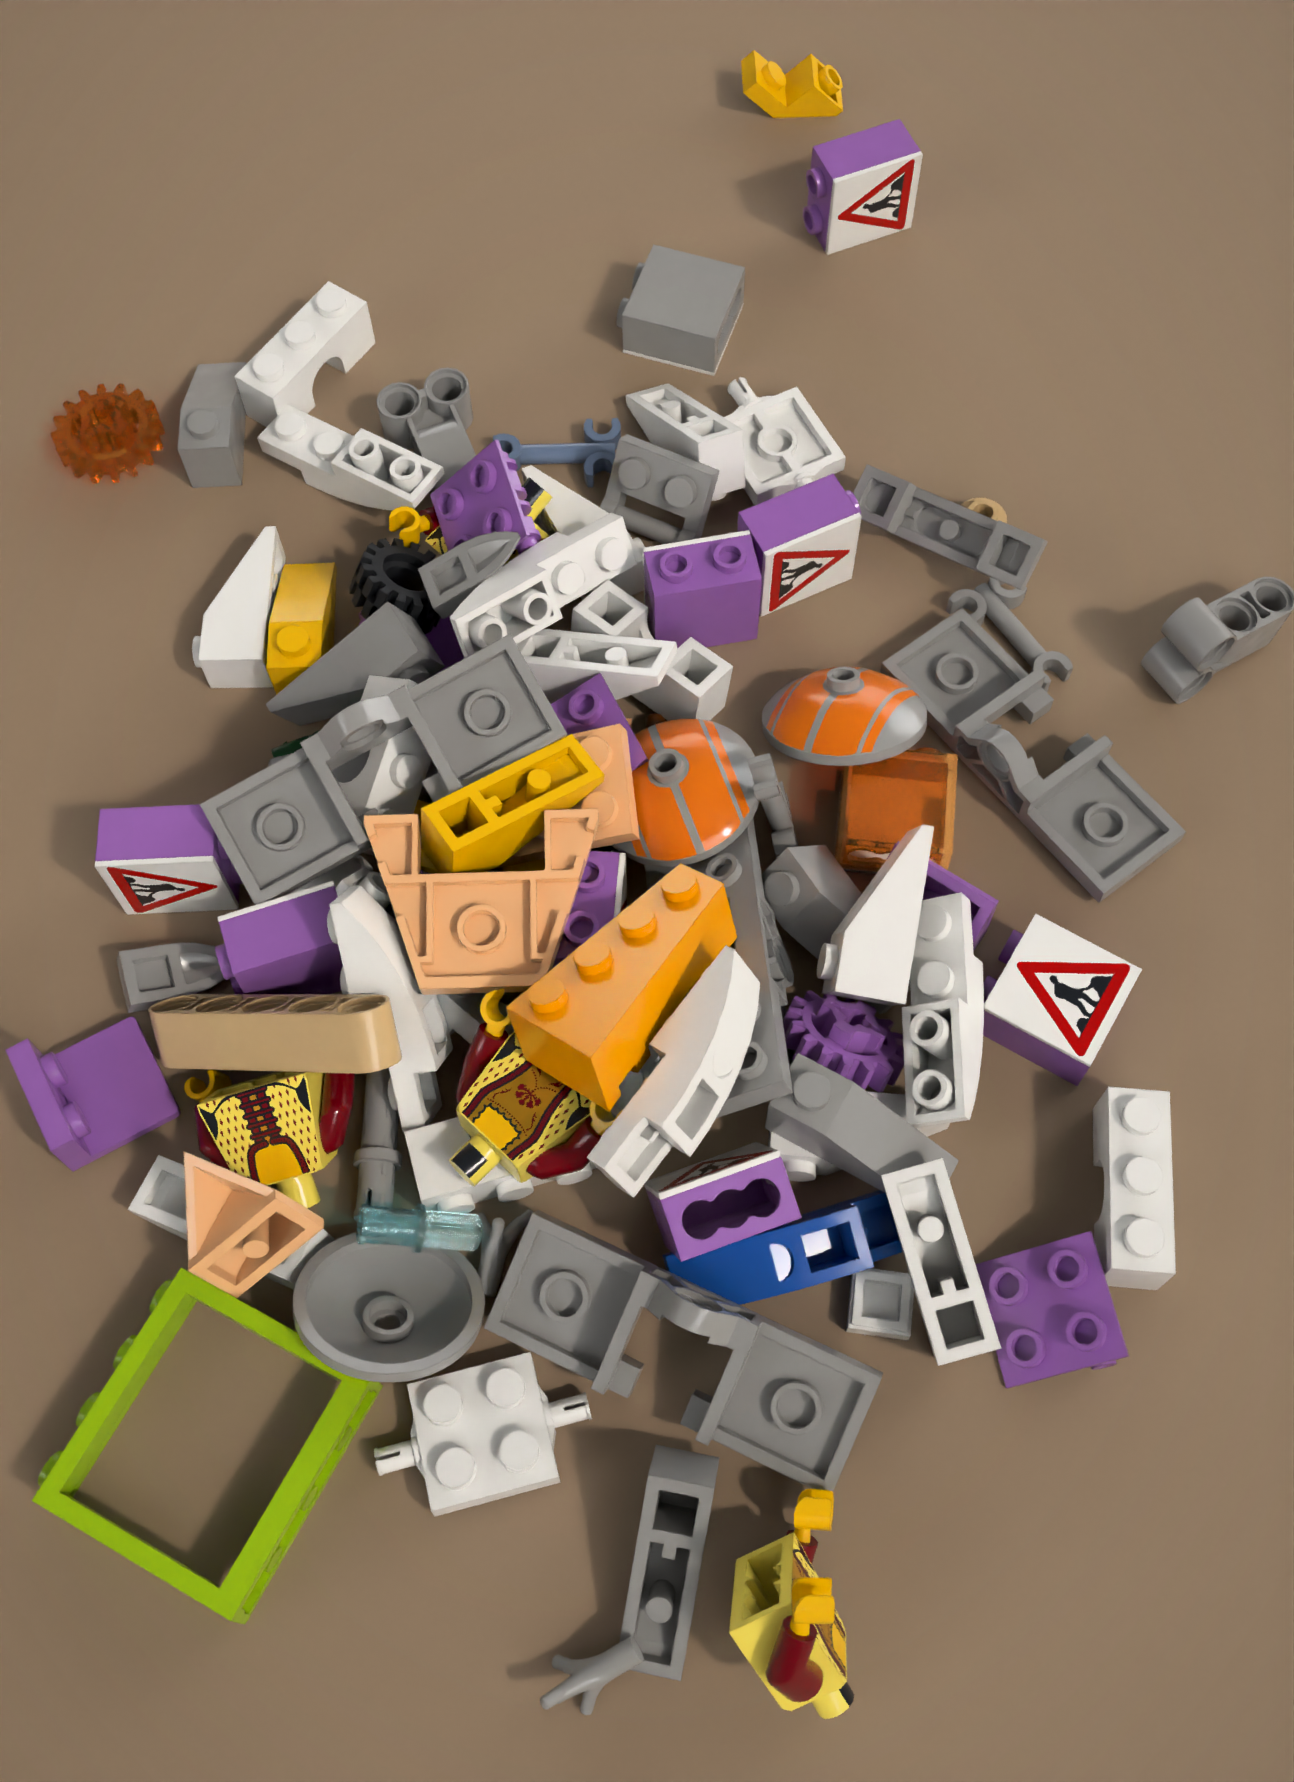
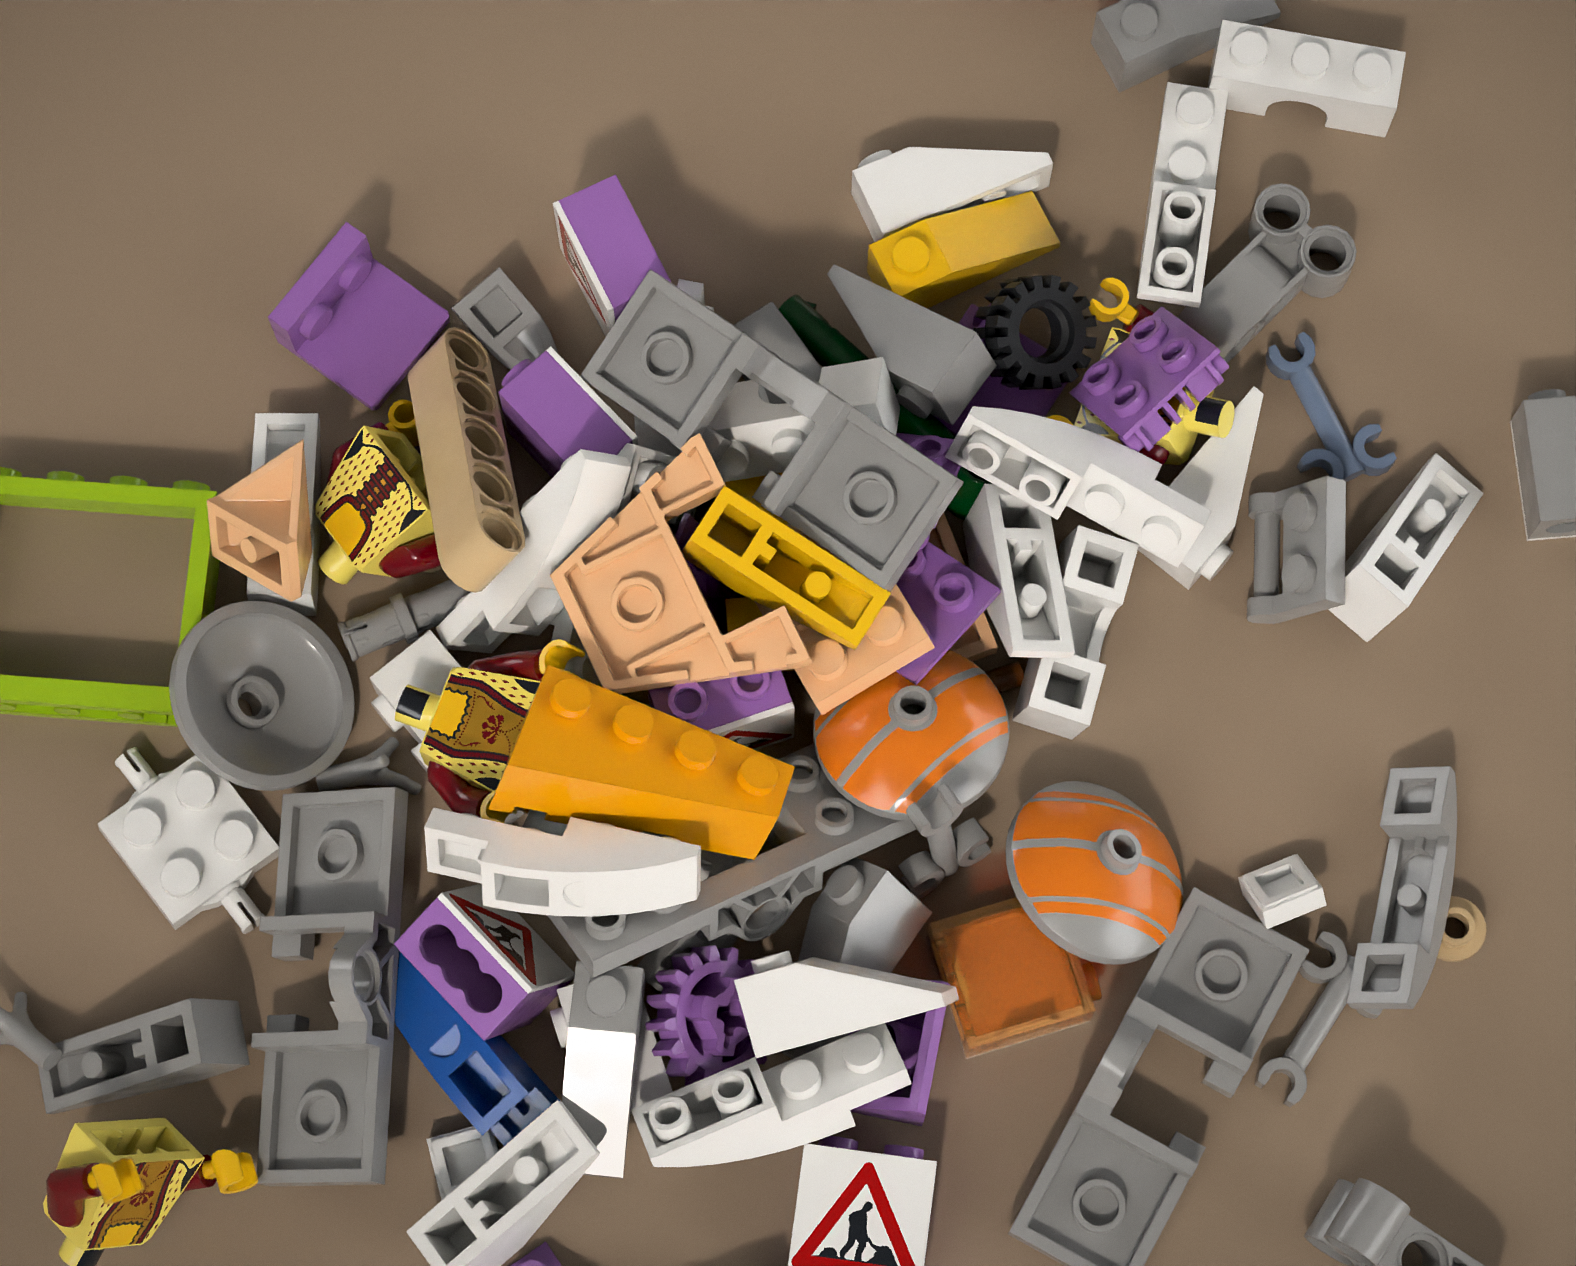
camera: 65 degrees right, 10 degrees up
clear light blue axle [356,1203,483,1254] -> none
light grey plate [418,531,521,619] -> none
medium lavender piece [643,530,762,649] -> none
white plate [724,377,846,505] -> none
piece [737,473,862,617] -> none
none -> white tile [1238,854,1327,929]

